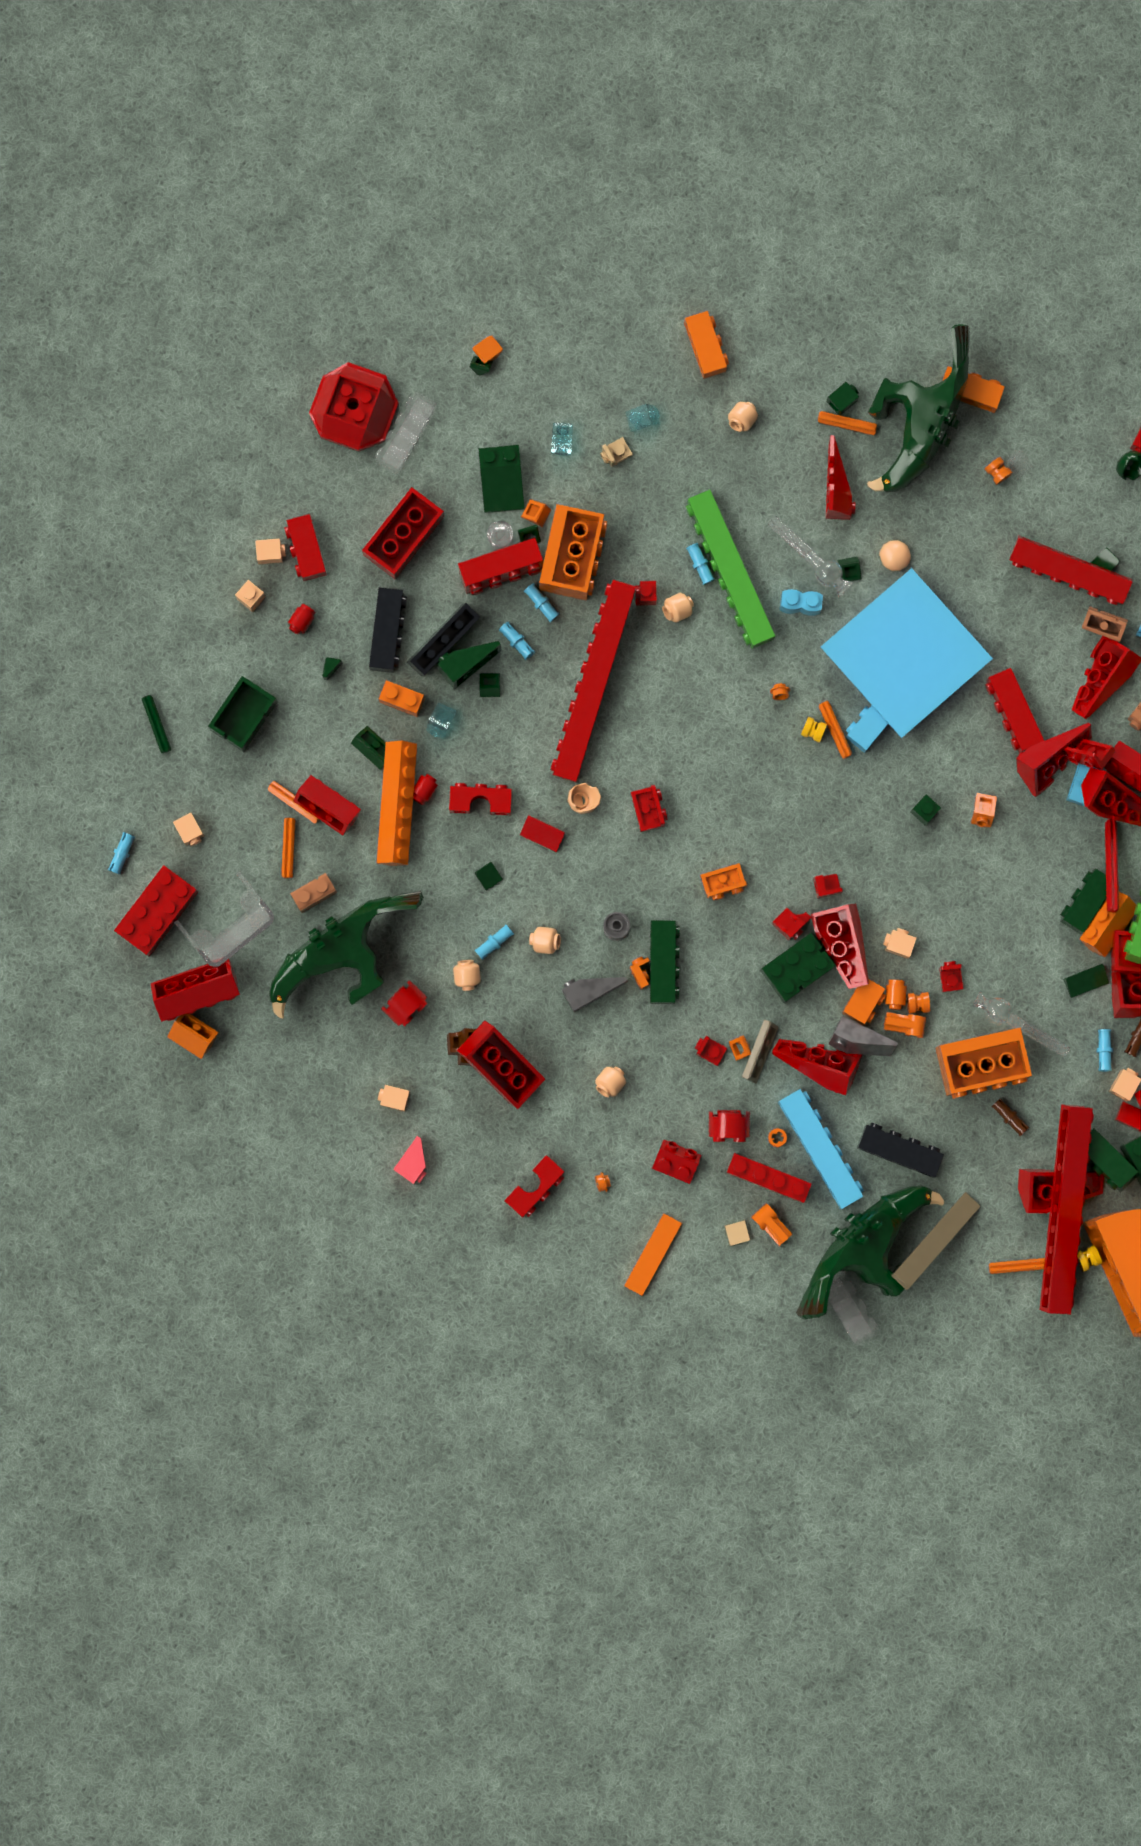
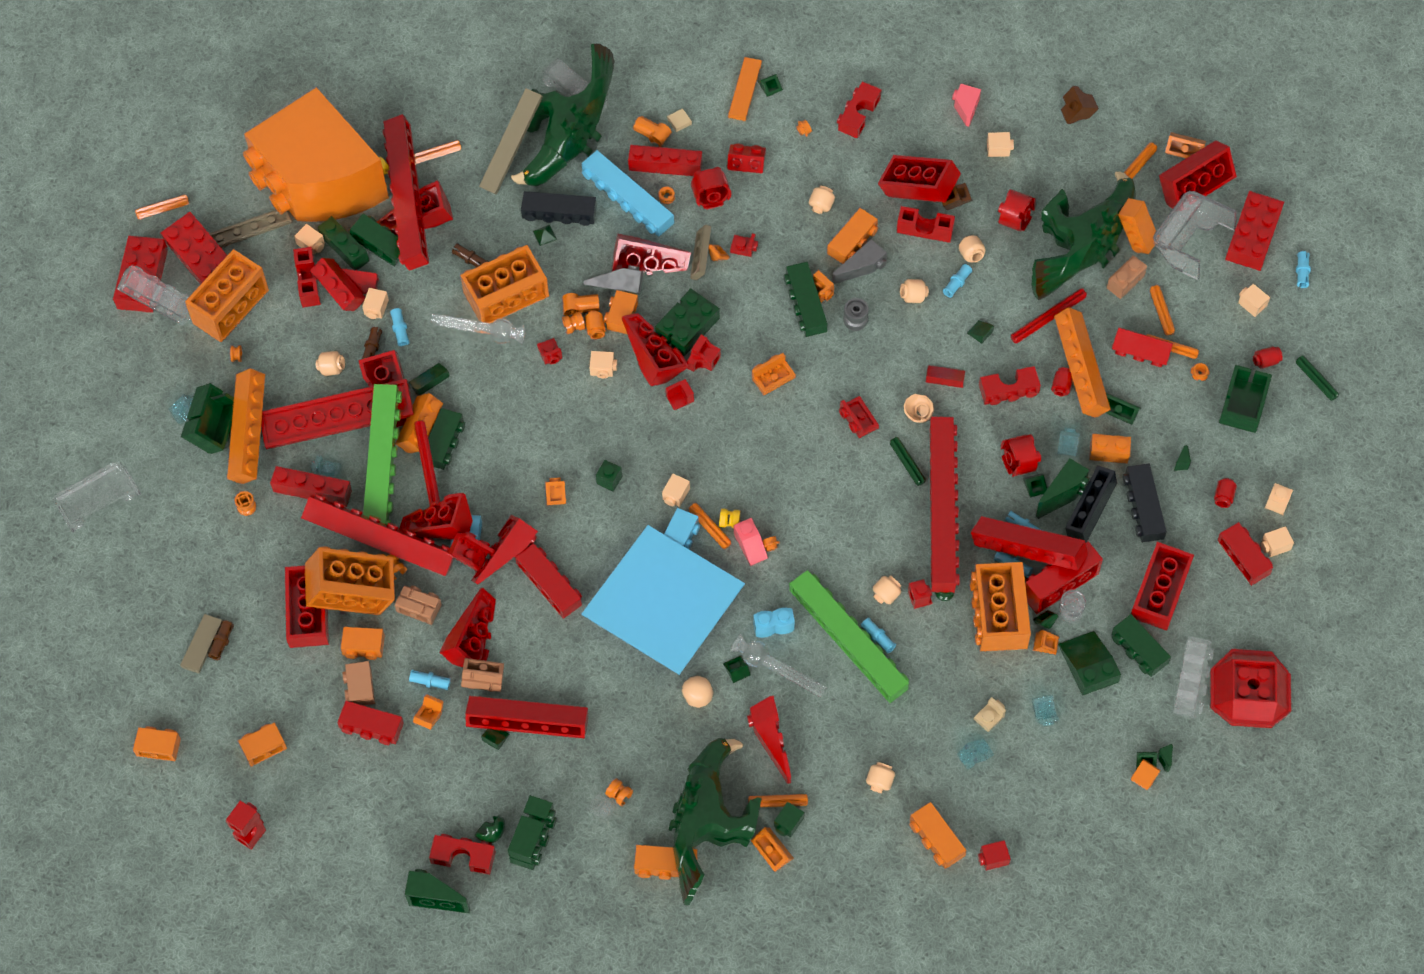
camera: 170 degrees right, 20 degrees down
none -> dark green piece [508,795,557,870]
none -> dark green slope [533,225,557,246]
none -> light nougat brick [662,474,690,507]
none -> coral slope [734,518,768,566]
none -> orange slope [750,827,794,872]
none -> dark green slope [758,74,783,97]
none -> orange brick [827,208,878,264]
none -> dark green axle [890,437,926,486]
none -> red arch [896,206,955,243]
none -> red brick [971,516,1088,571]
none -> red brick [978,840,1011,871]
none -> red brick [1001,434,1041,477]
none -> red axle [1010,288,1087,344]
none -> reddish brown brick [1061,86,1099,124]
none -> dark green brick [1111,614,1171,677]
none -> orange brick [1118,198,1159,254]
none -> orange axle [1124,142,1157,179]
none -> dark green slope [1157,744,1173,772]
none -> orange plate [1191,363,1209,381]
none -> red brick [1253,346,1283,369]

